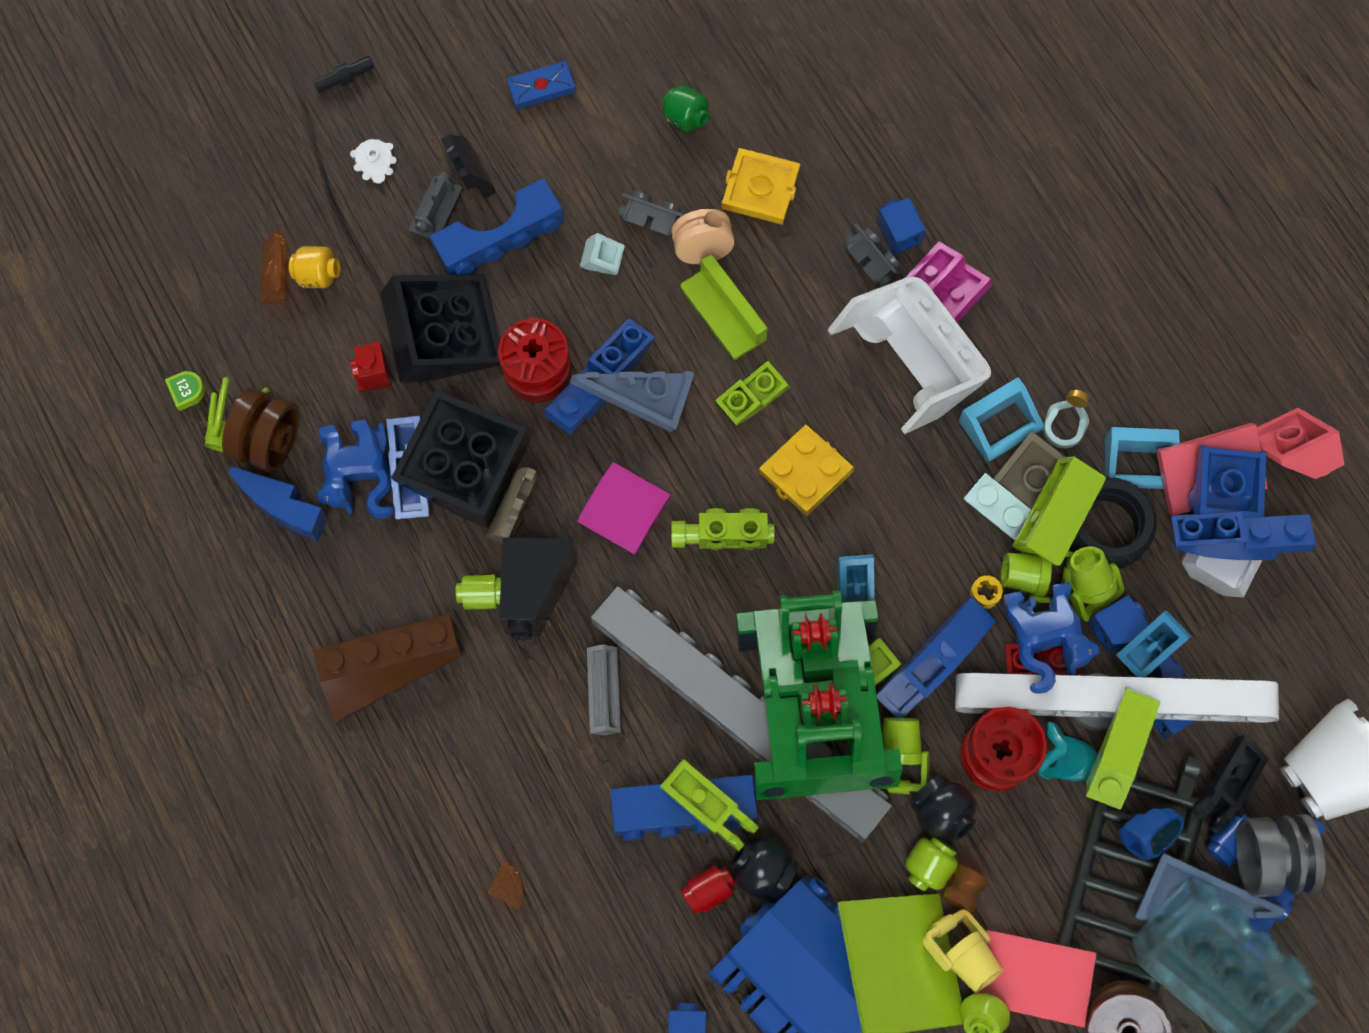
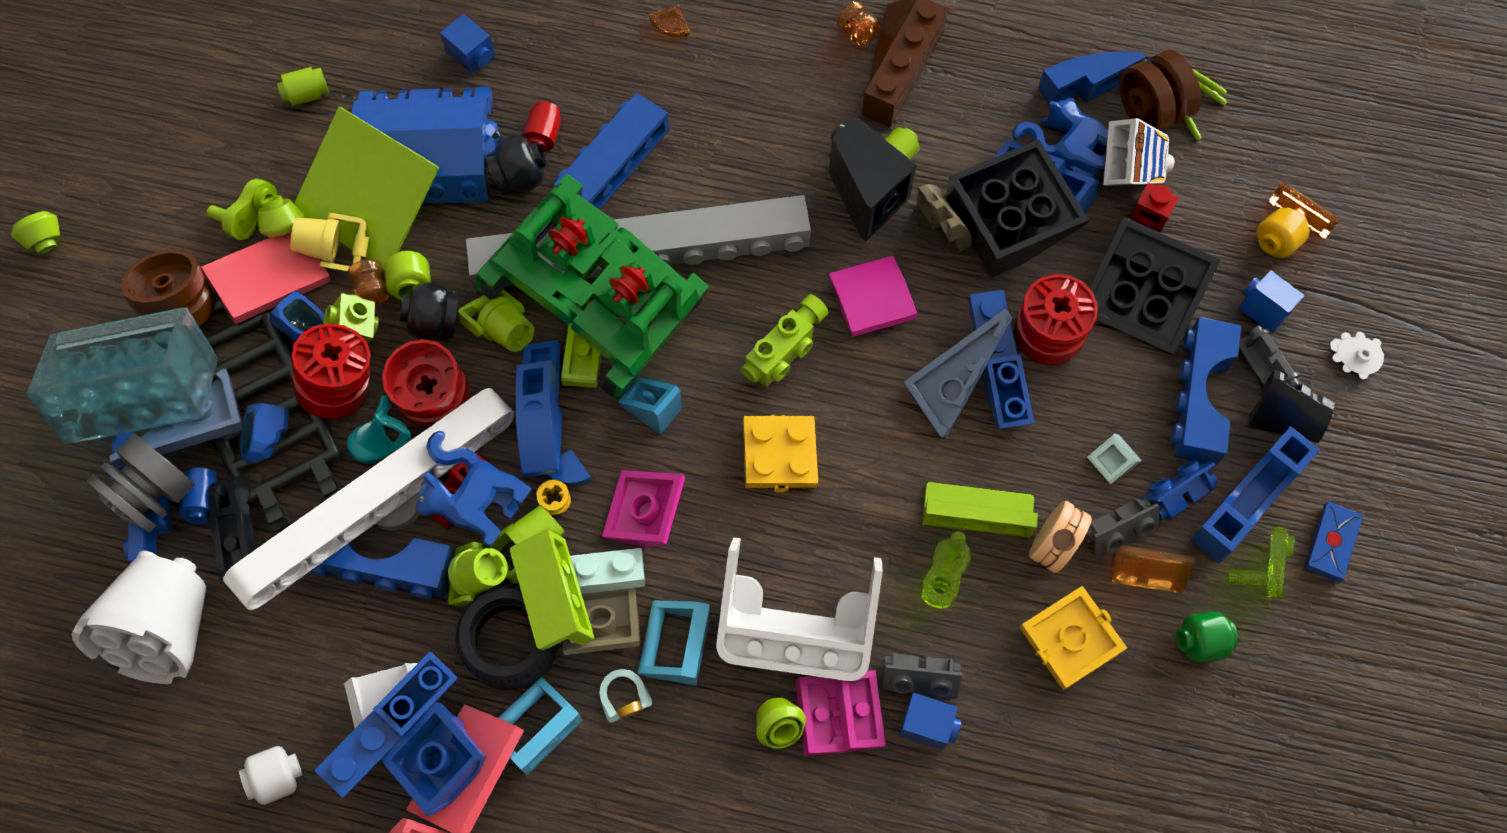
camera: 130 degrees right, 5 degrees down
tile [165,371,205,411] -> none
black bar [313,56,375,92] -> none
light grey piece [587,644,621,736] -> none
lime hinge [660,759,759,851] -> none
lime slope [715,361,790,426] -> none
lime slope [1086,687,1161,810] -> none
dark azure slope [1116,610,1191,678] -> none
none -> white head [239,746,302,805]
none -> rock [269,291,324,342]
none -> red wheel [292,323,371,419]
none -> lime brick [323,293,378,344]
none -> blue tile [545,449,592,486]
none -> dark pink slope [602,470,685,549]
none -> lime cone [756,698,806,748]
none -> clear orange wheel [837,1,881,47]
none -> clear neon green piece [921,531,971,608]
none -> white torso [1103,119,1174,186]
none -> clear orange slope [1110,546,1195,593]
none -> blue hinge [1140,460,1218,521]
none -> blue arch [1190,426,1320,564]
none -> clear neon green piece [1229,526,1295,599]
none -> blue brick [1238,270,1305,334]

